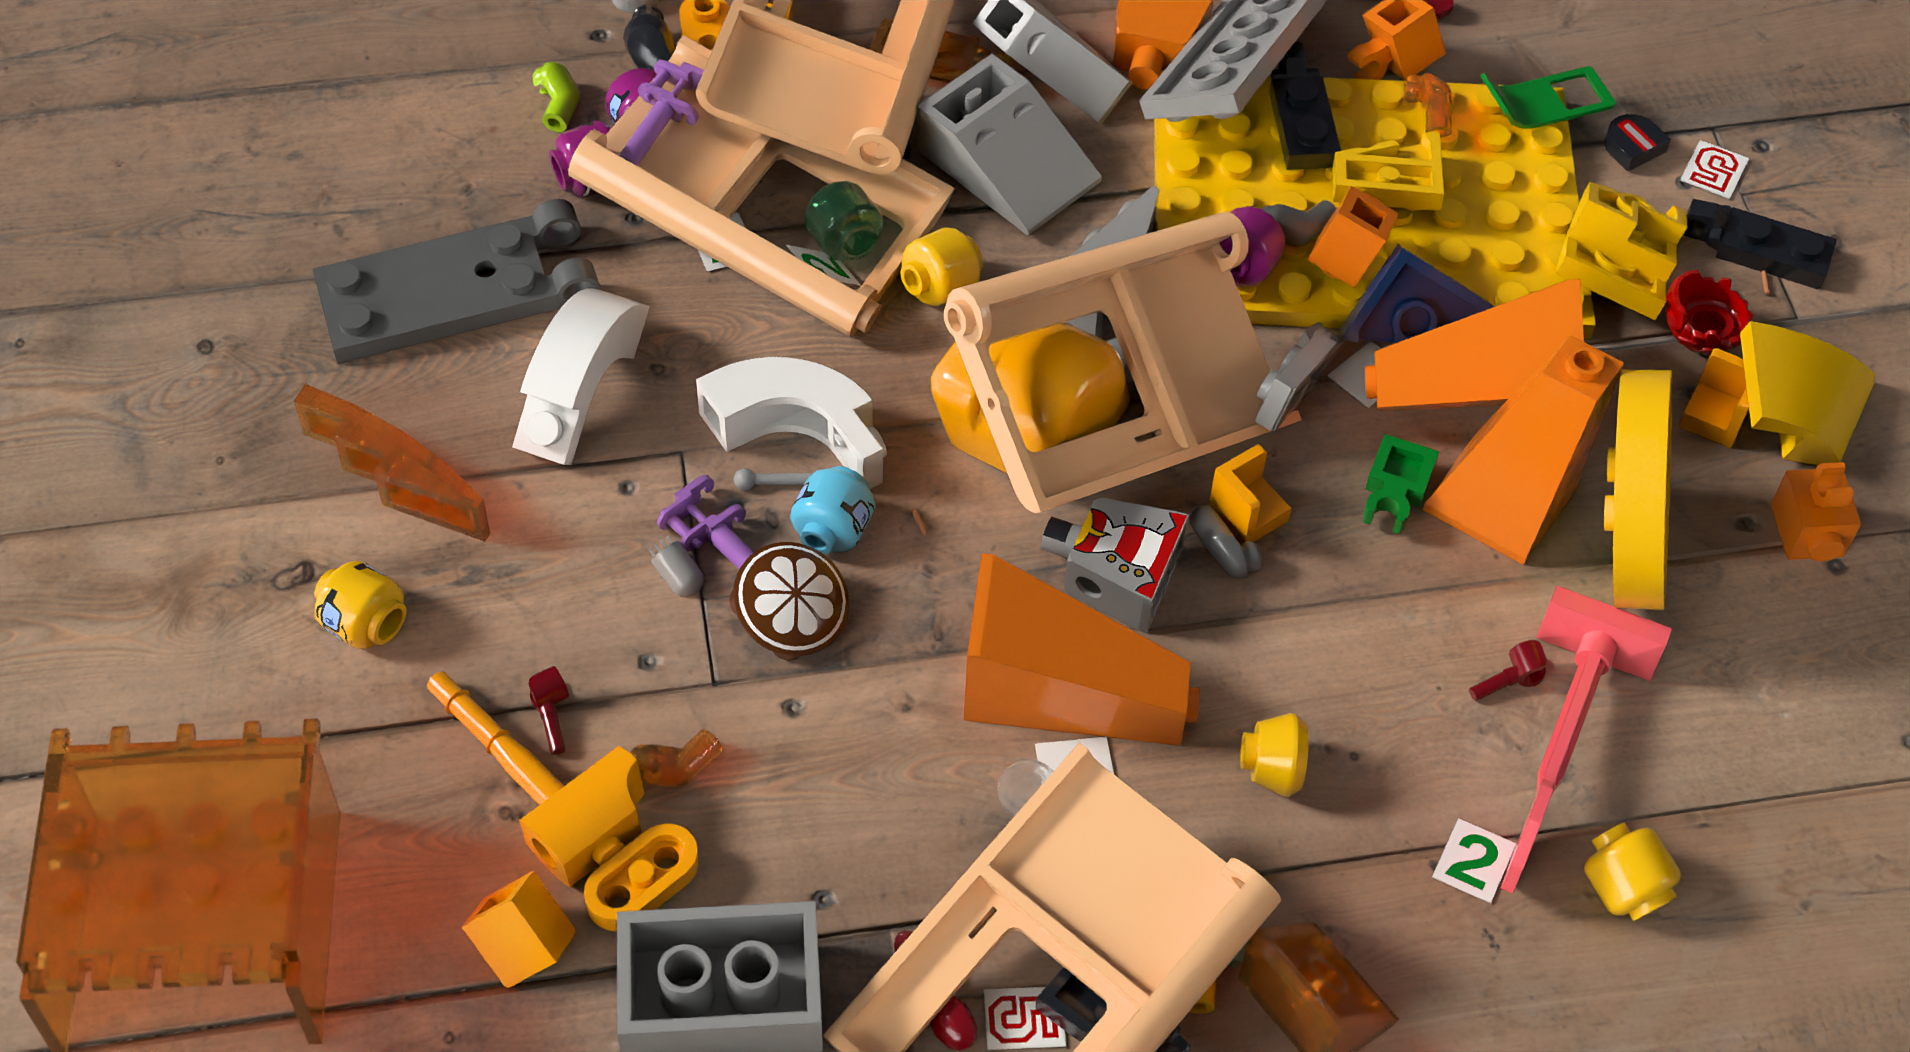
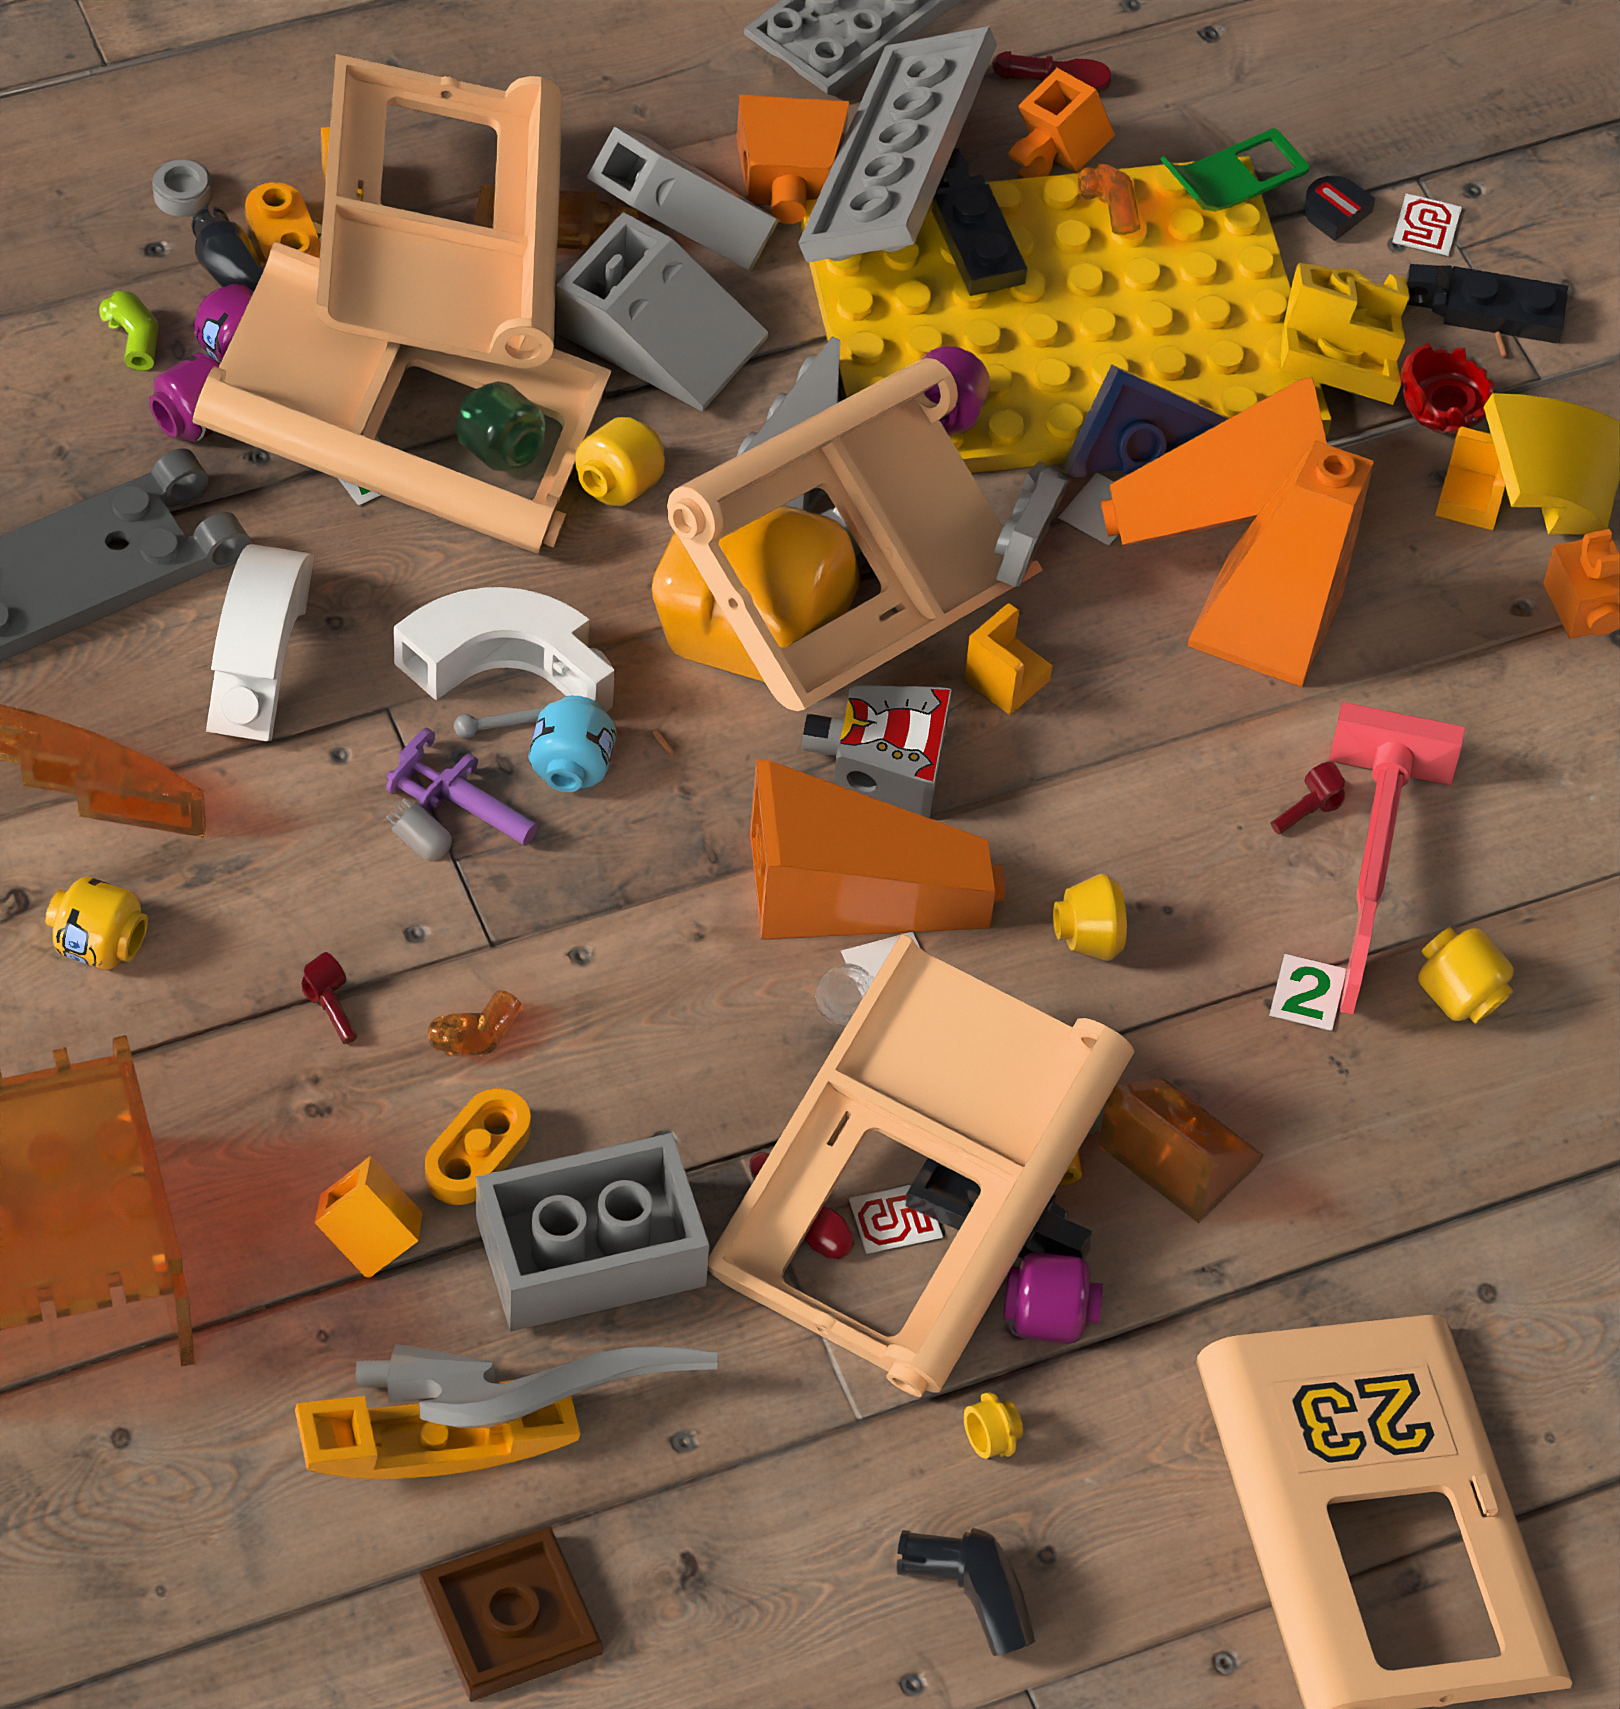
camera: 15 degrees left, 0 degrees up
light orange piece [427,671,645,888] -> none
medium lavender piece [619,60,704,166] -> none
dish [729,542,849,661] -> none
white sticker [786,245,861,286] -> none
dark grey arm [1189,505,1263,578] -> none
dark grey arm [1262,200,1336,246] -> none
orange brick [1307,186,1399,288] -> none
yellow wing [1332,131,1444,211] -> none
green plate [1363,434,1439,534] -> none
yellow piece [1604,369,1672,610] -> none

